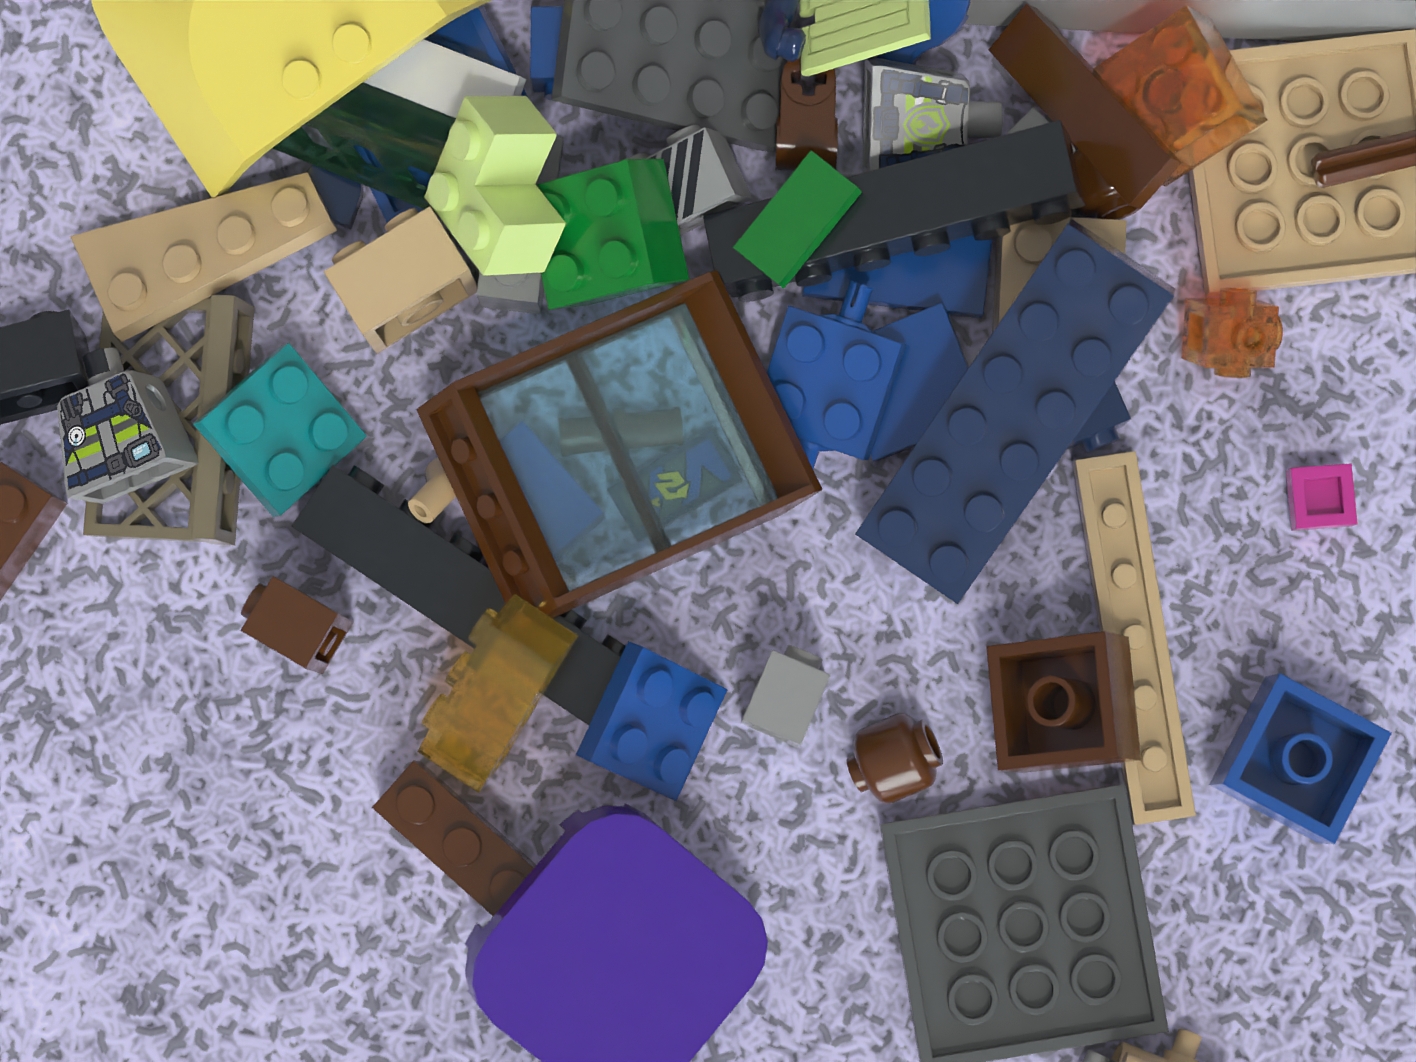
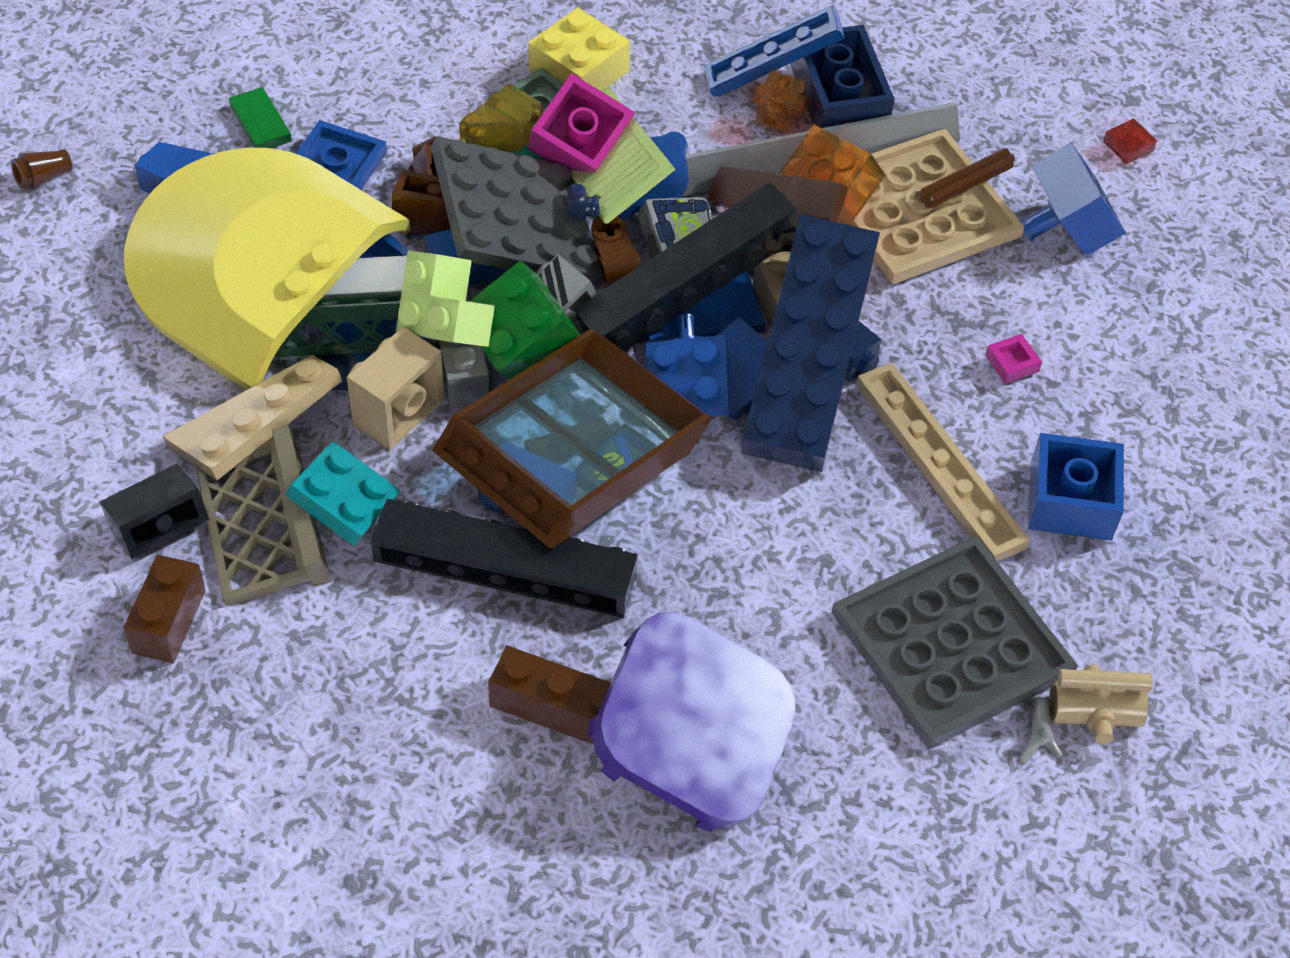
camera: 25 degrees left, 30 degrees down
torso [57,348,199,504] -> none
reddish brown brick [240,576,354,674] -> none
tan arm [408,458,456,523] -> none
clear yellow brick [417,594,578,793] -> none
blue plate [576,641,728,801] -> none
green tile [733,150,862,289] -> none
light grey brick [741,645,831,748] -> none
reddish brown head [847,713,943,804] -> none
reddish brown brick [986,631,1141,773] -> none
clear orange brick [1181,288,1283,378] -> none

